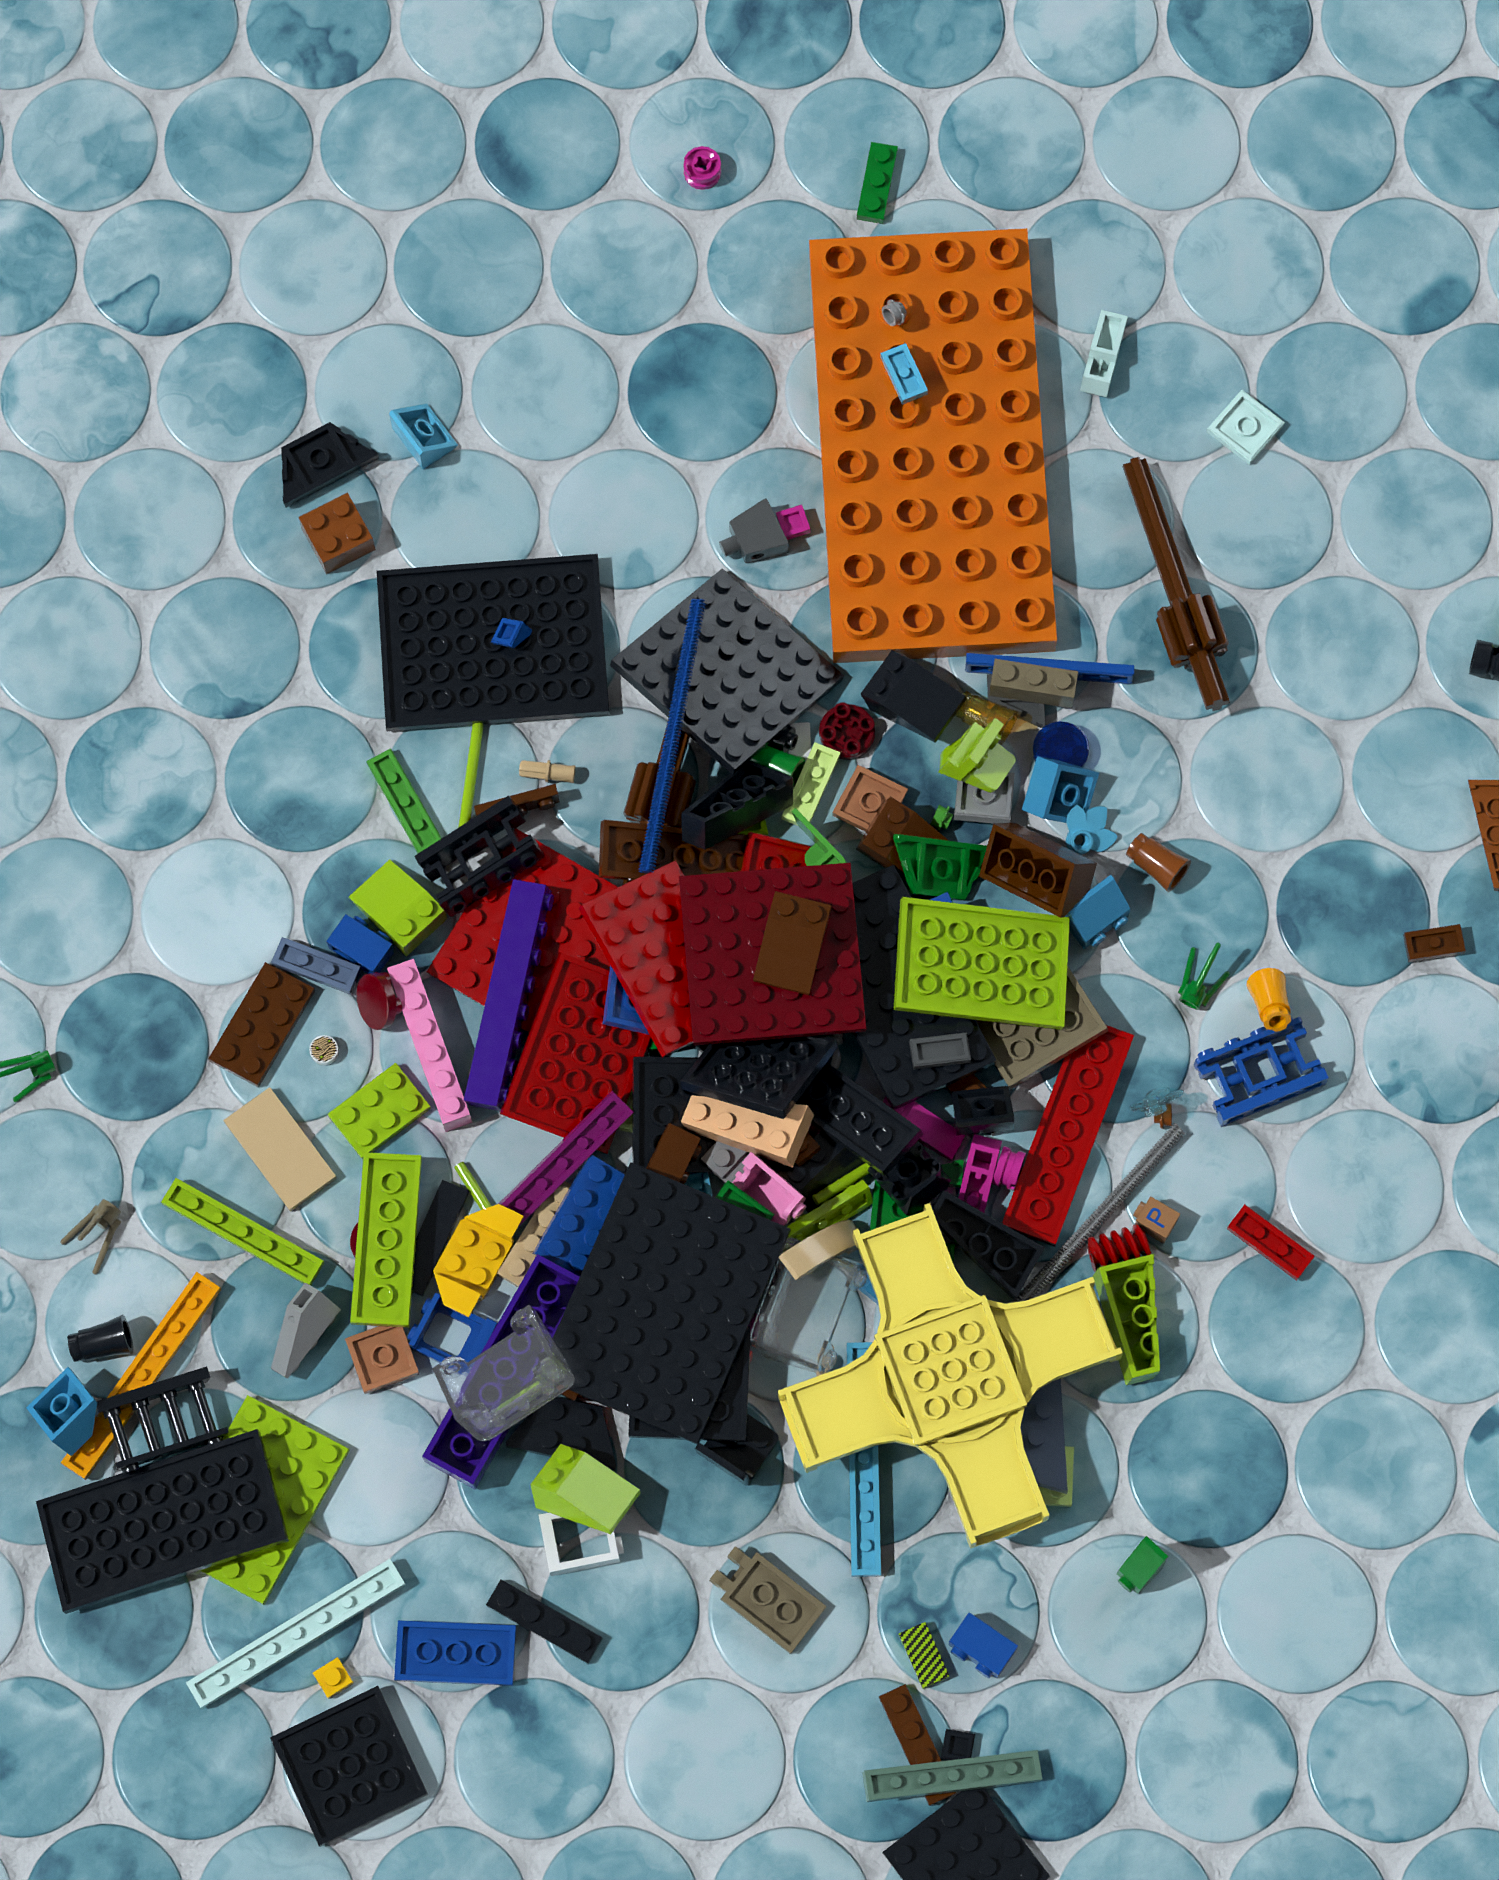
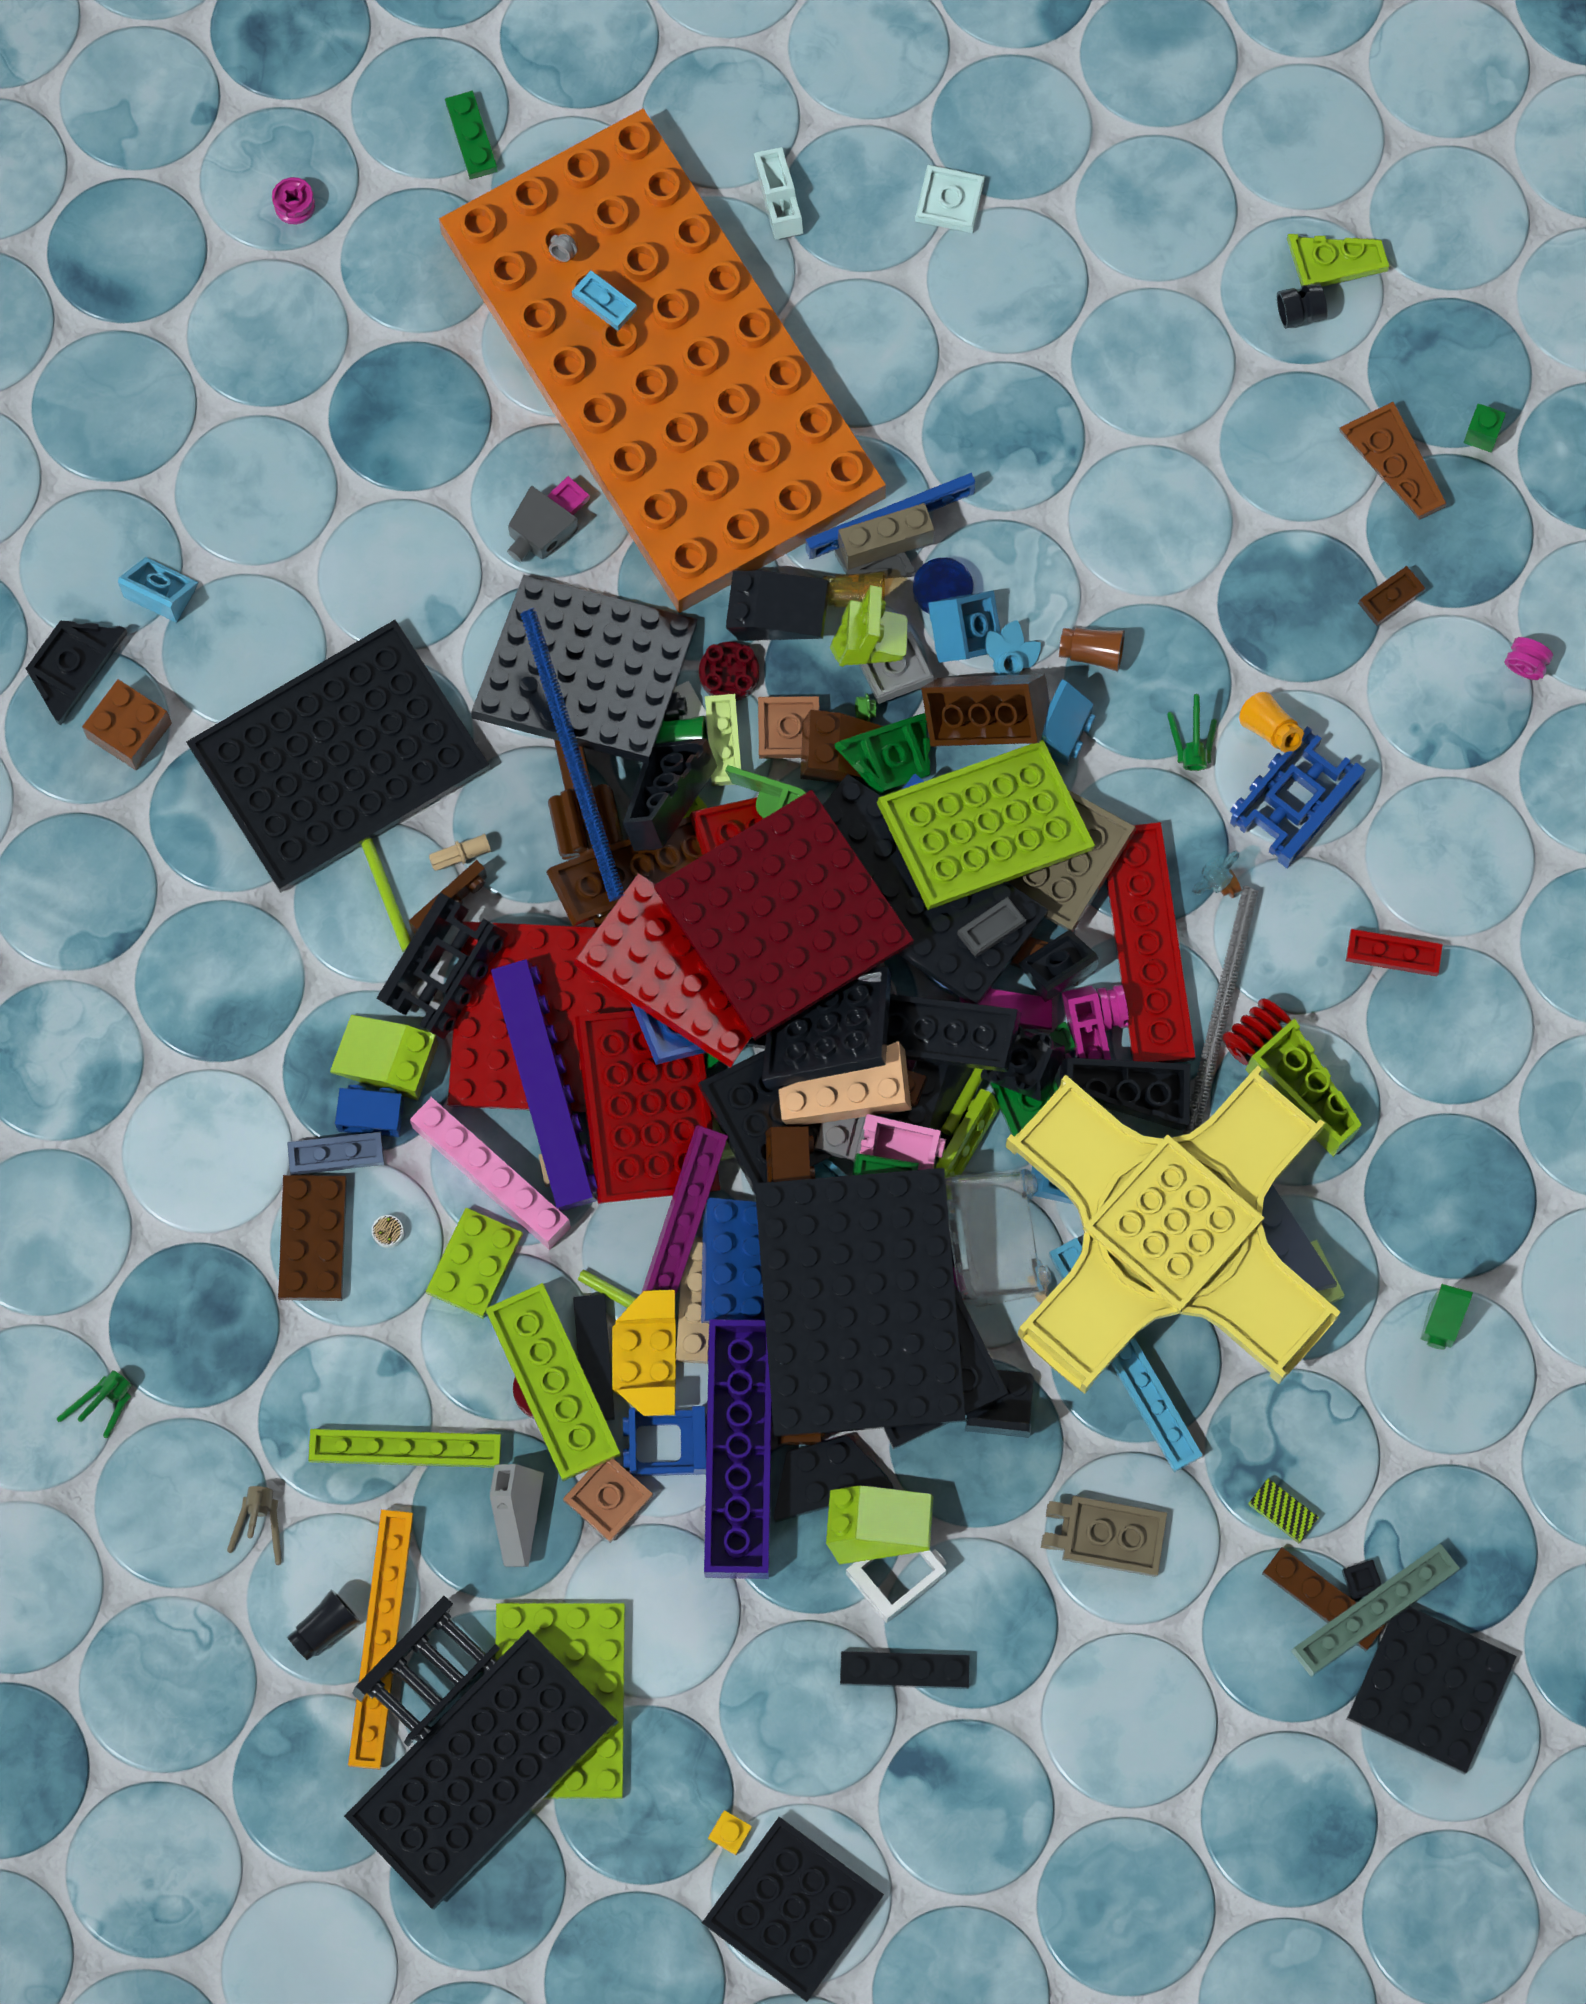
camera: 30 degrees left, 0 degrees up
dark azure slope [26,1367,97,1456] -> none
light aqua plate [186,1559,406,1709] -> none
tan tile [223,1087,337,1212] -> none
dark red tile [357,972,402,1030] -> none
bright green tile [366,748,442,854] -> none
blue plate [394,1620,516,1686] -> none
clear windscreen [432,1305,575,1441] -> none
blue slope [491,618,533,648] -> none
reddish brown slope [753,891,831,995] -> none
tan slope [779,1220,862,1280] -> none
blue brick [948,1612,1018,1679] -> none
reddish brown axle [1122,457,1230,711] -> none
medium nougat brick [1133,1196,1180,1244] -> none

